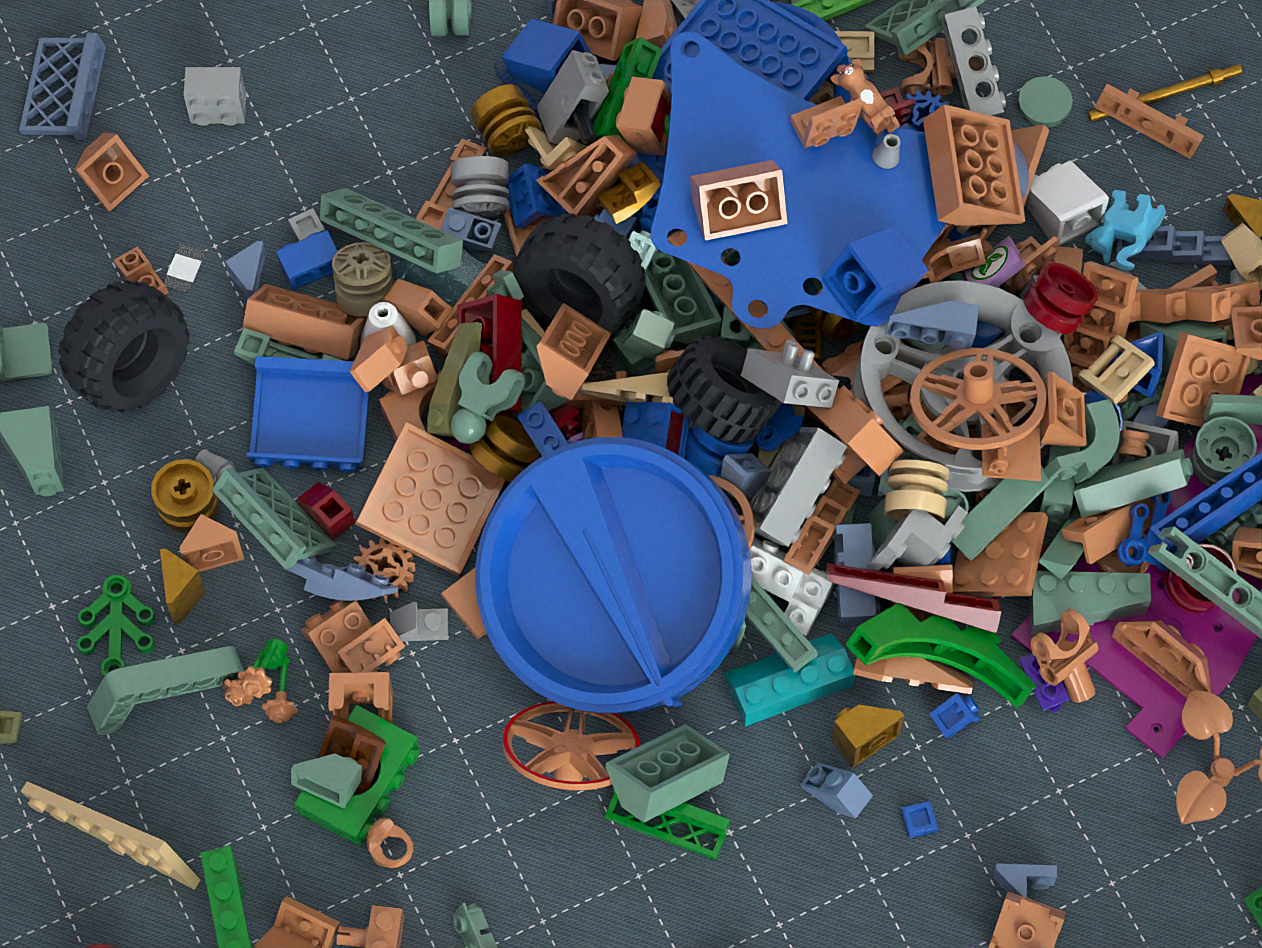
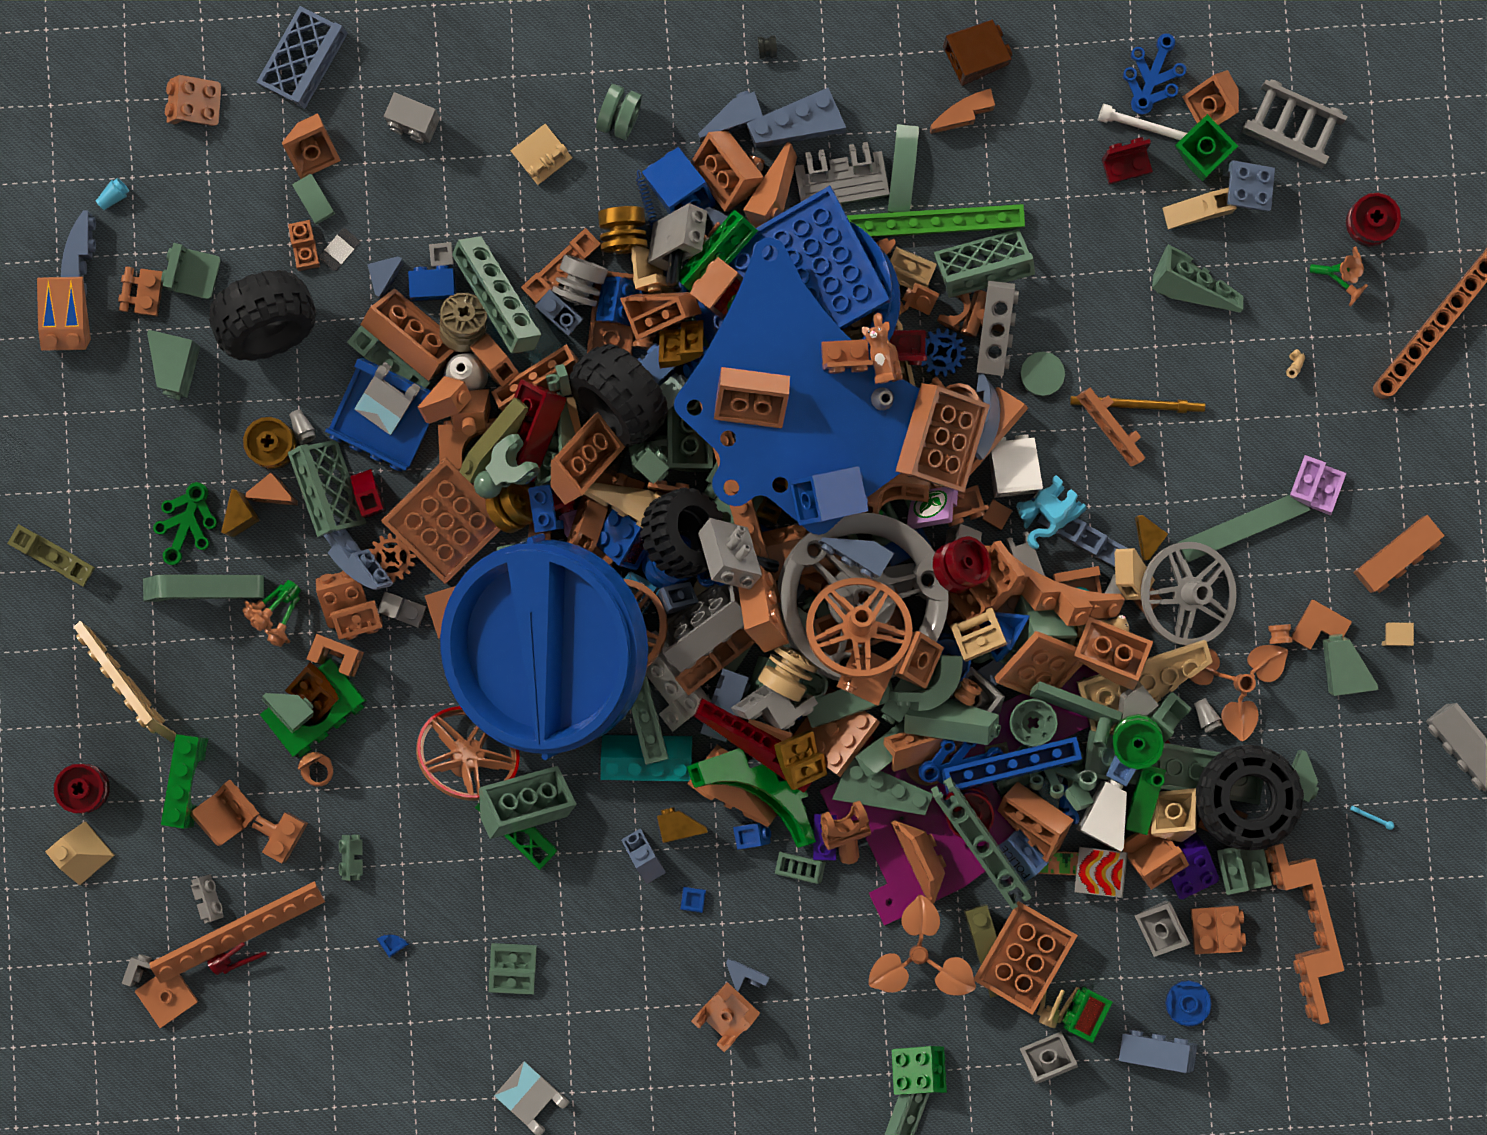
camera: 20 degrees right, 20 degrees up
none -> sand green slope [292,174,335,225]
none -> light grey flag [354,362,421,435]
none -> tan hinge [510,124,572,185]
none -> pearl gold slope [774,730,827,790]
none -> sand green slope [775,852,826,884]
none -> nougat bracket [902,282,939,315]

